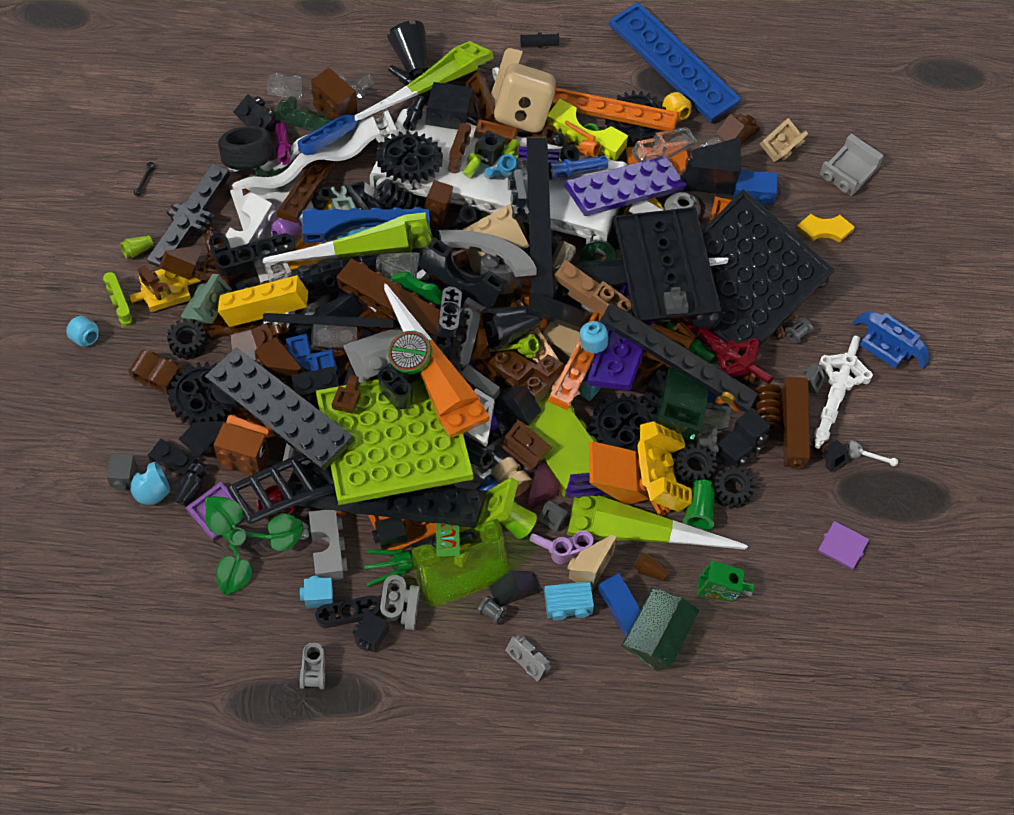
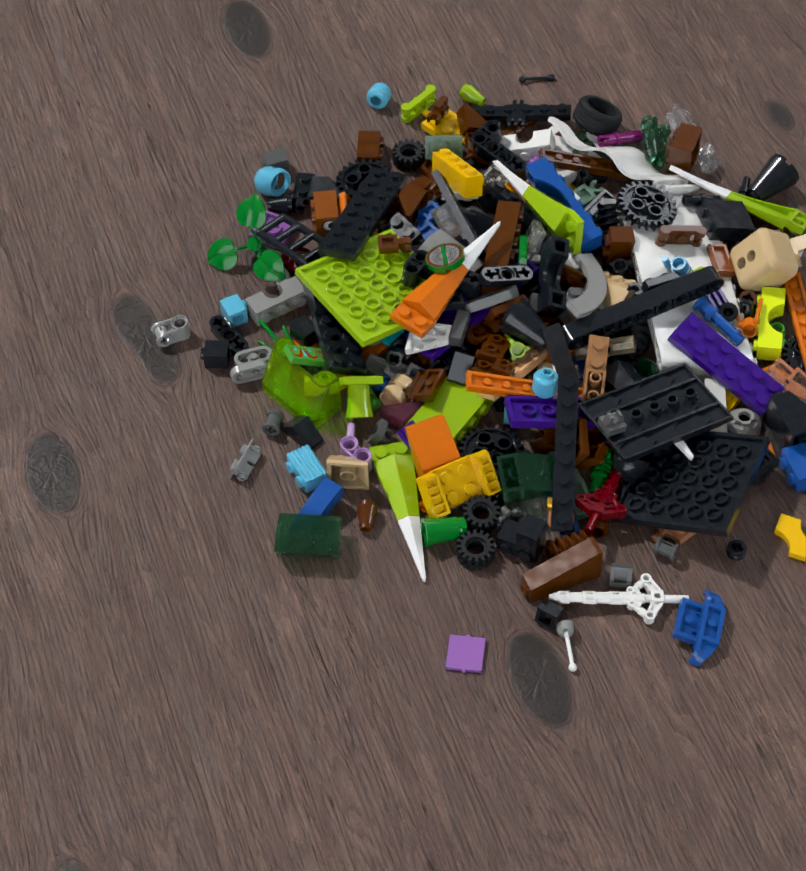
camera: 70 degrees right, 10 degrees down
black bracket [233,94,281,131] -> none
blue plate [297,115,357,155] -> none
lime arm [462,153,482,178] -> none
black brick [474,130,505,167] -> none
green torso [696,560,754,602] -> none

